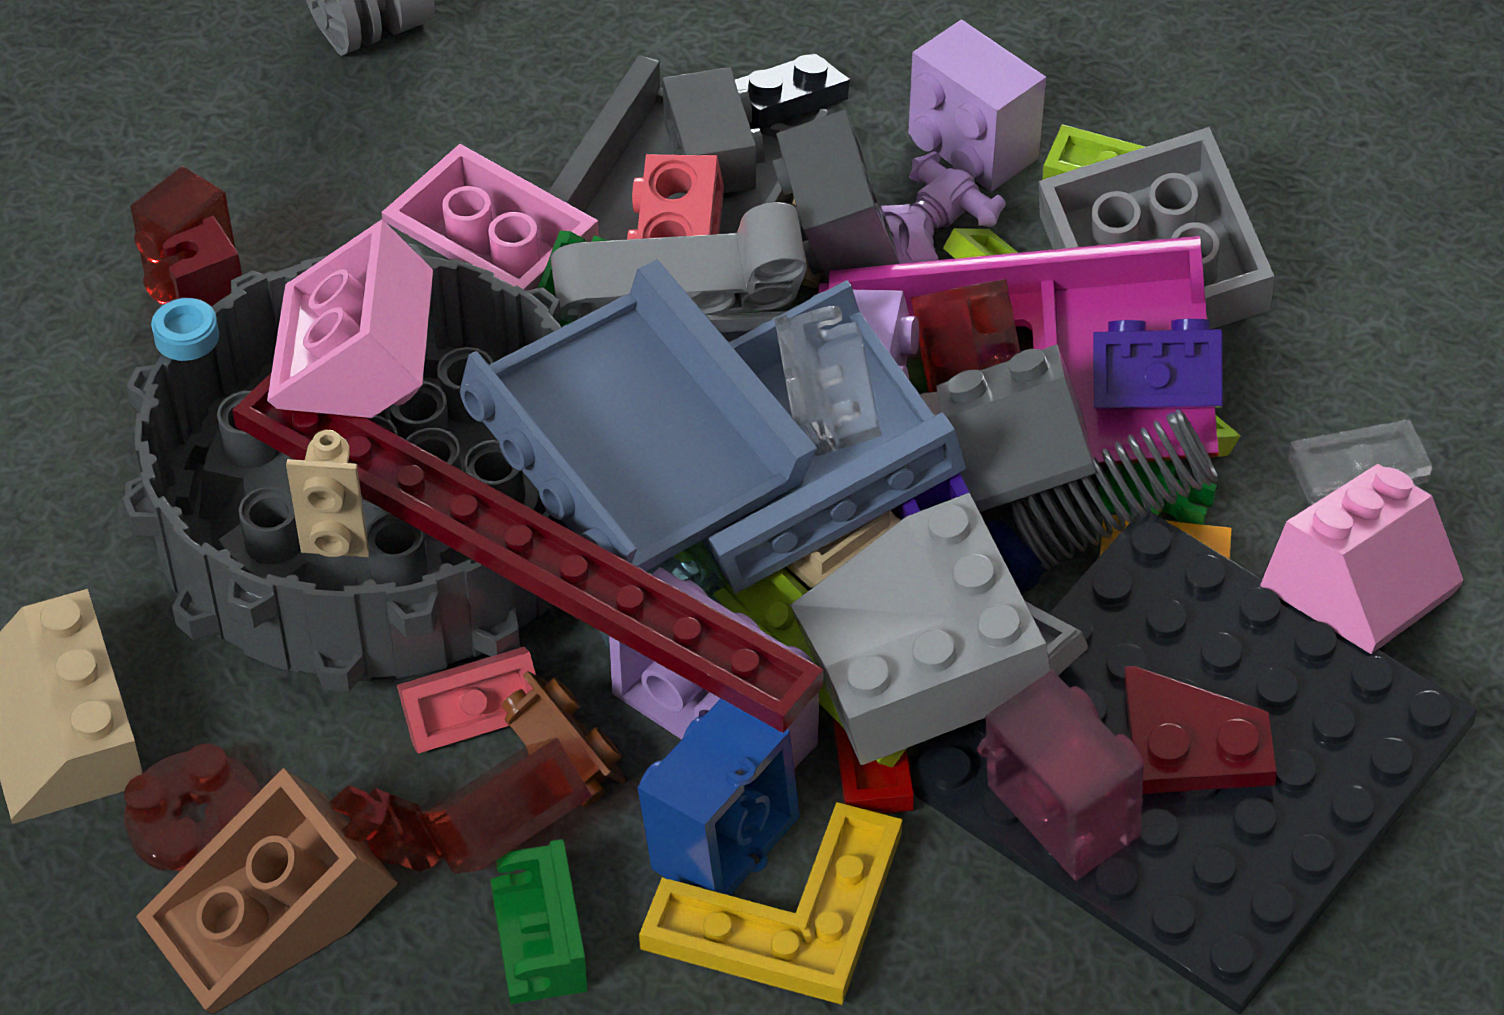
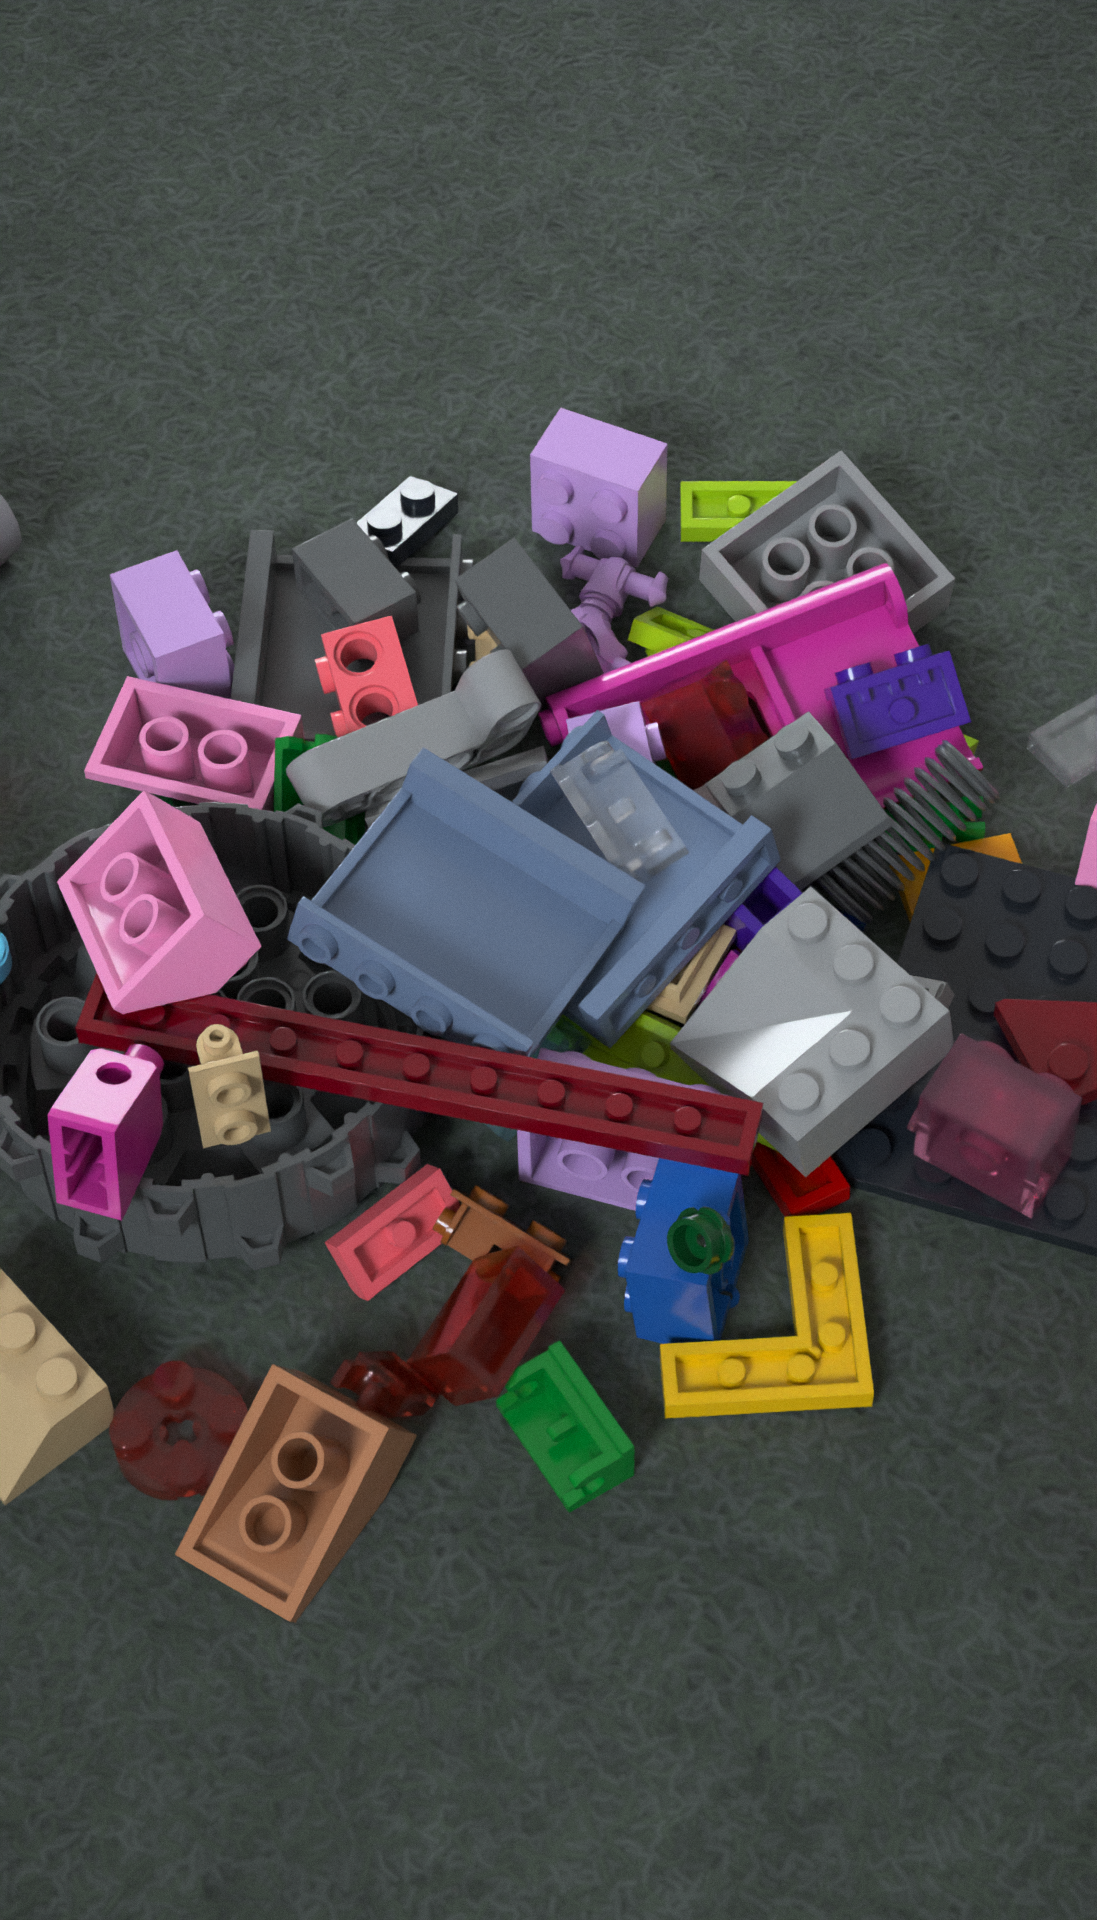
camera: 20 degrees left, 5 degrees up
none -> dark pink torso [47,1044,164,1221]
none -> lavender brick [110,550,234,699]
none -> dark green plate [667,1206,734,1274]

